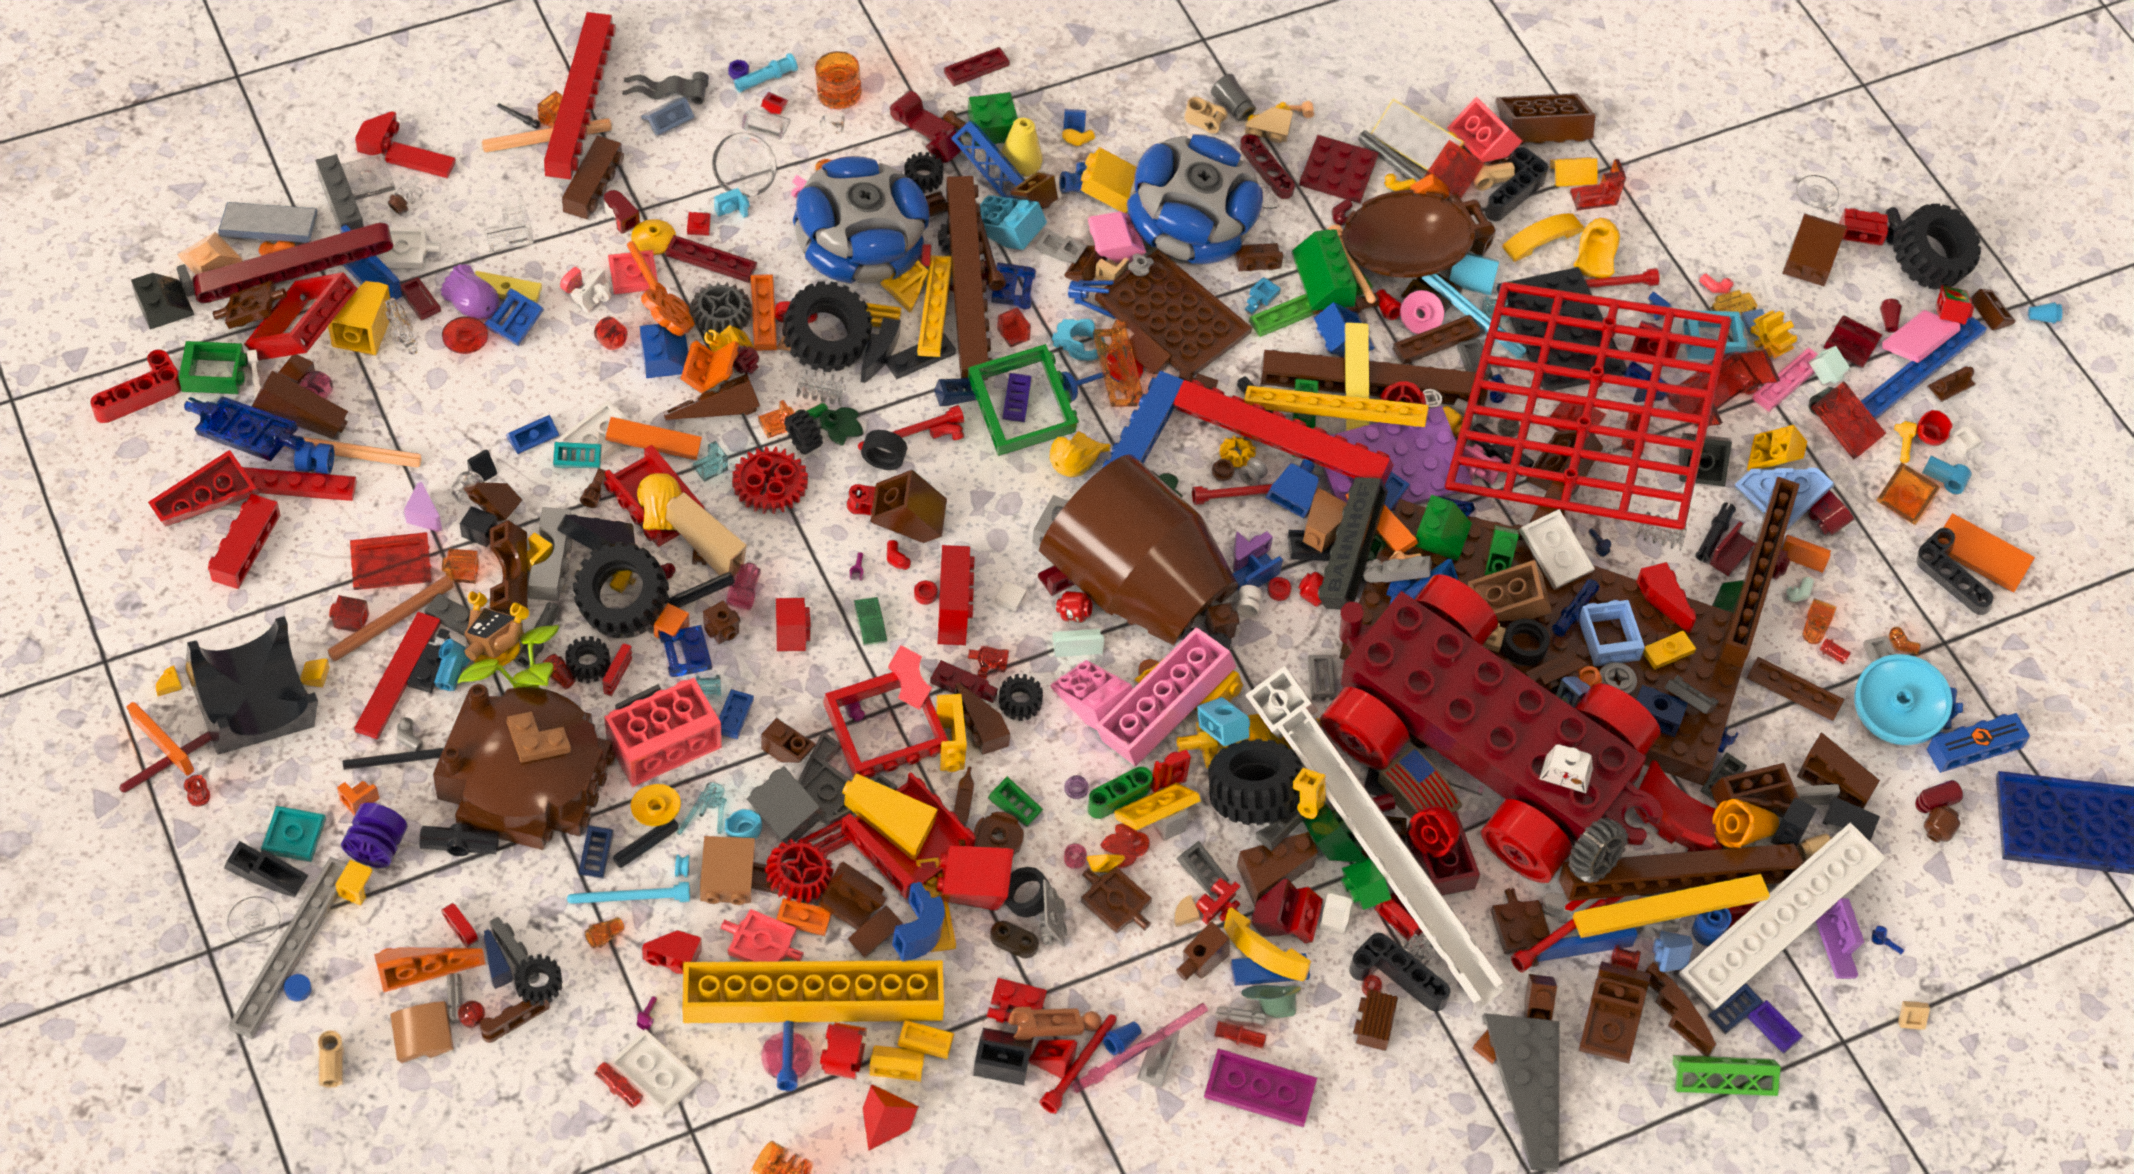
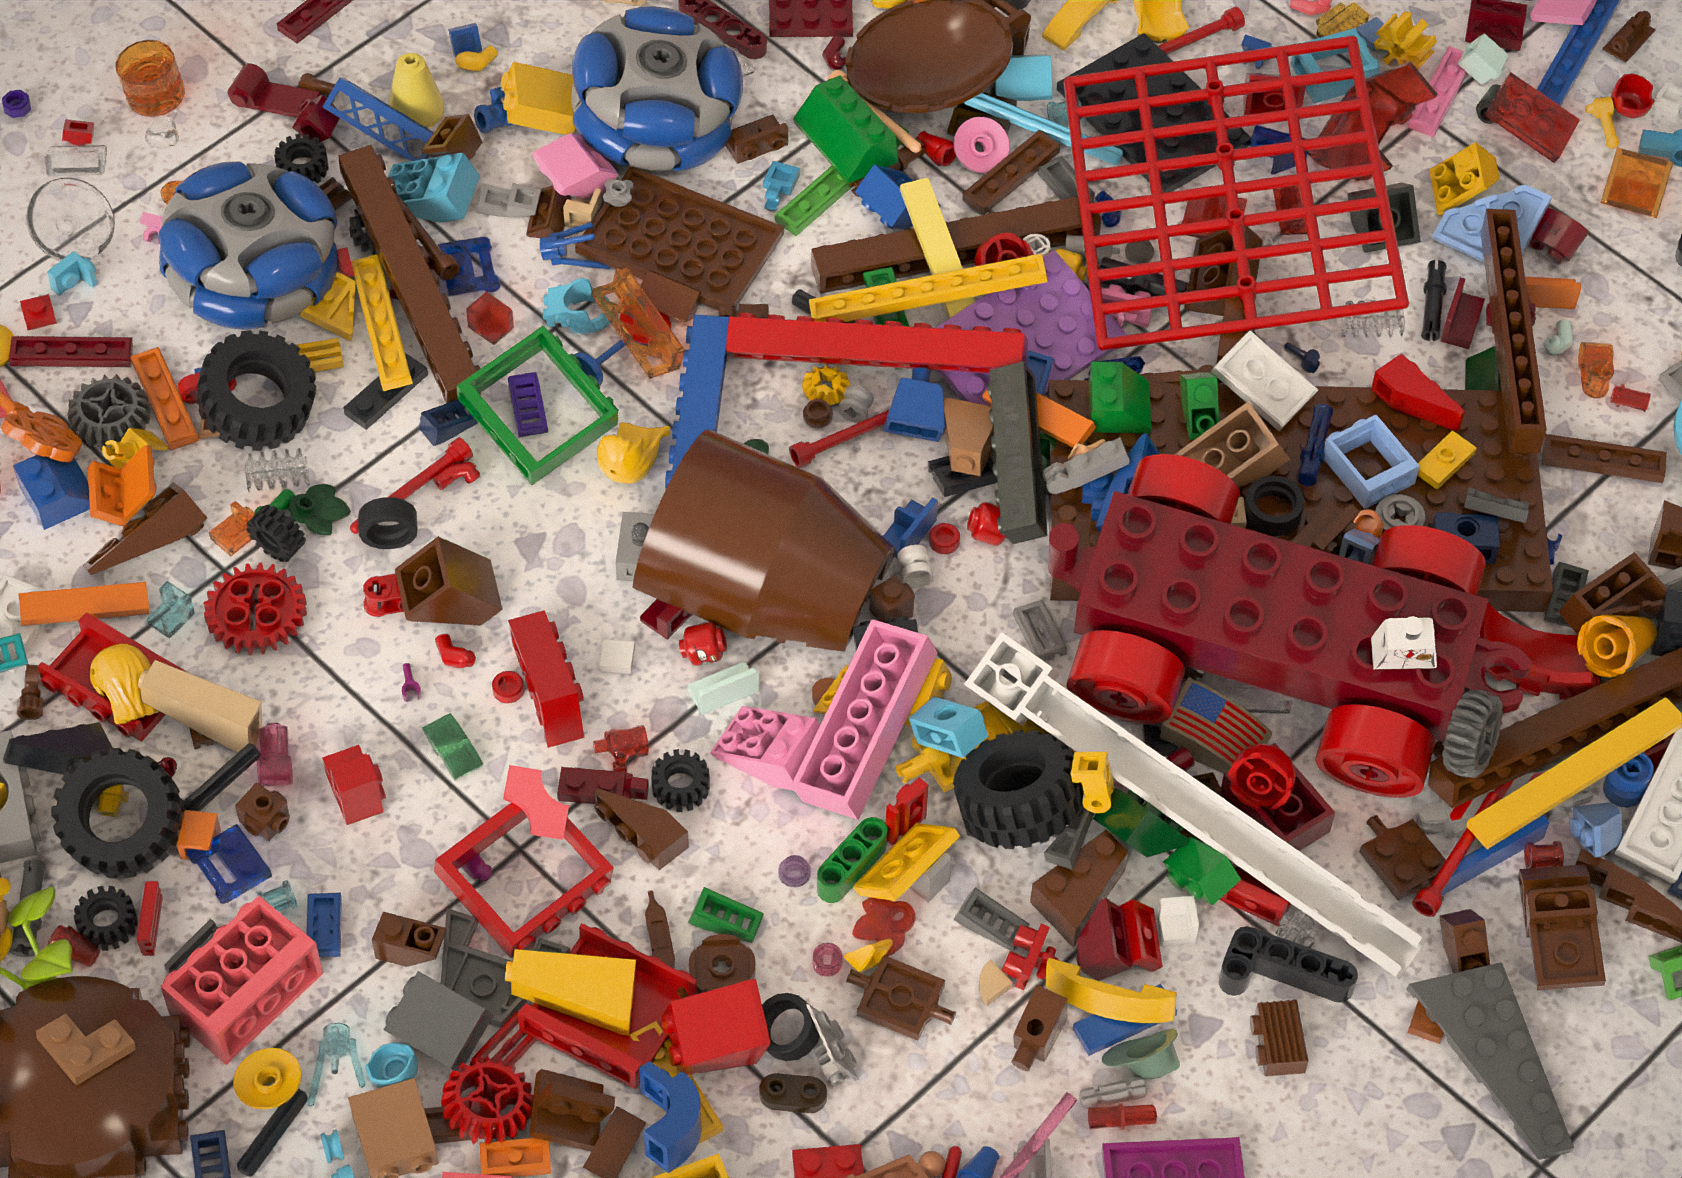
camera: 15 degrees left, 0 degrees up
dark red gear [733,346,759,374] -> none
medium azure pin [734,53,798,93] -> none
black slope [861,317,901,383] -> none
yellow panel [936,694,967,772] -> none
green brick [968,92,1018,146] -> none
medium lavender slope [1233,531,1273,572] -> none
clear red hinge [1361,975,1383,995] -> none

